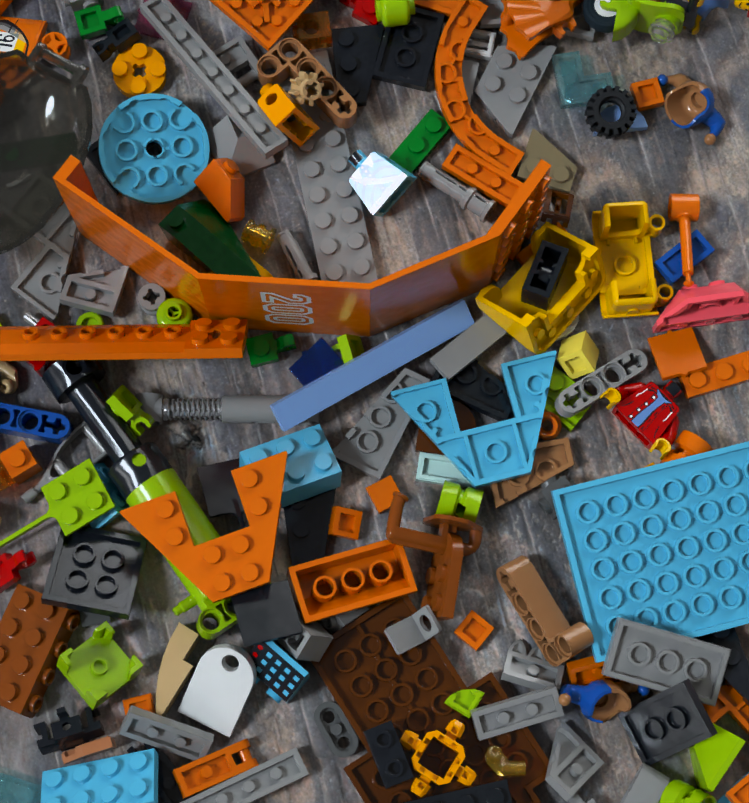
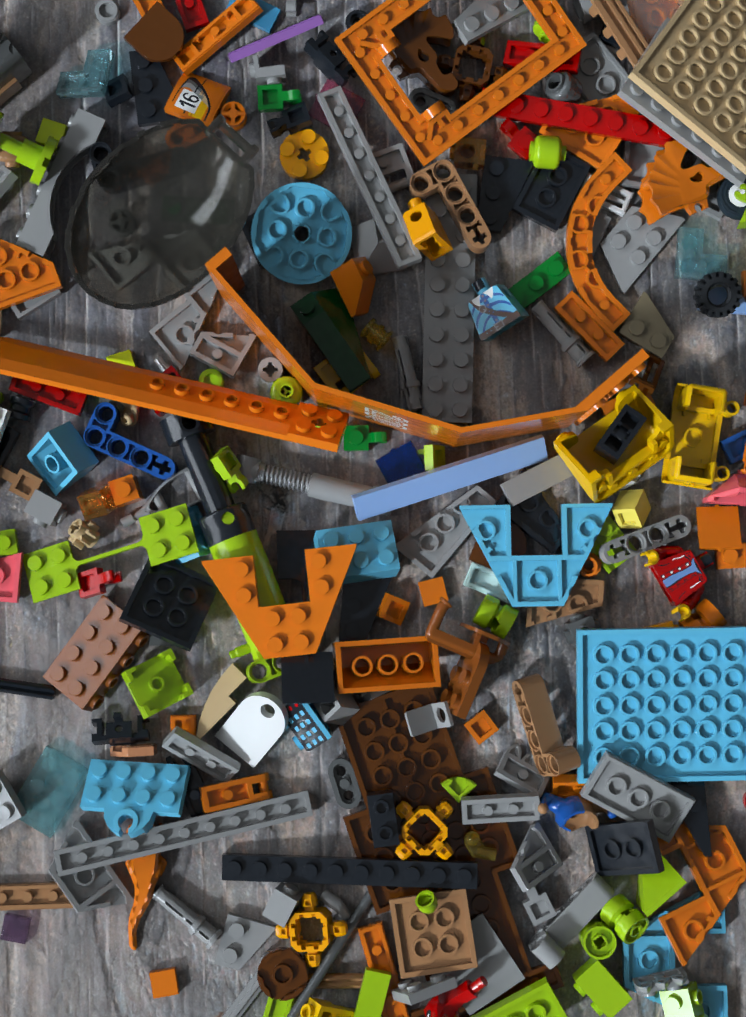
camera: 15 degrees right, 10 degrees up
tan gear [288,71,324,106] -> none

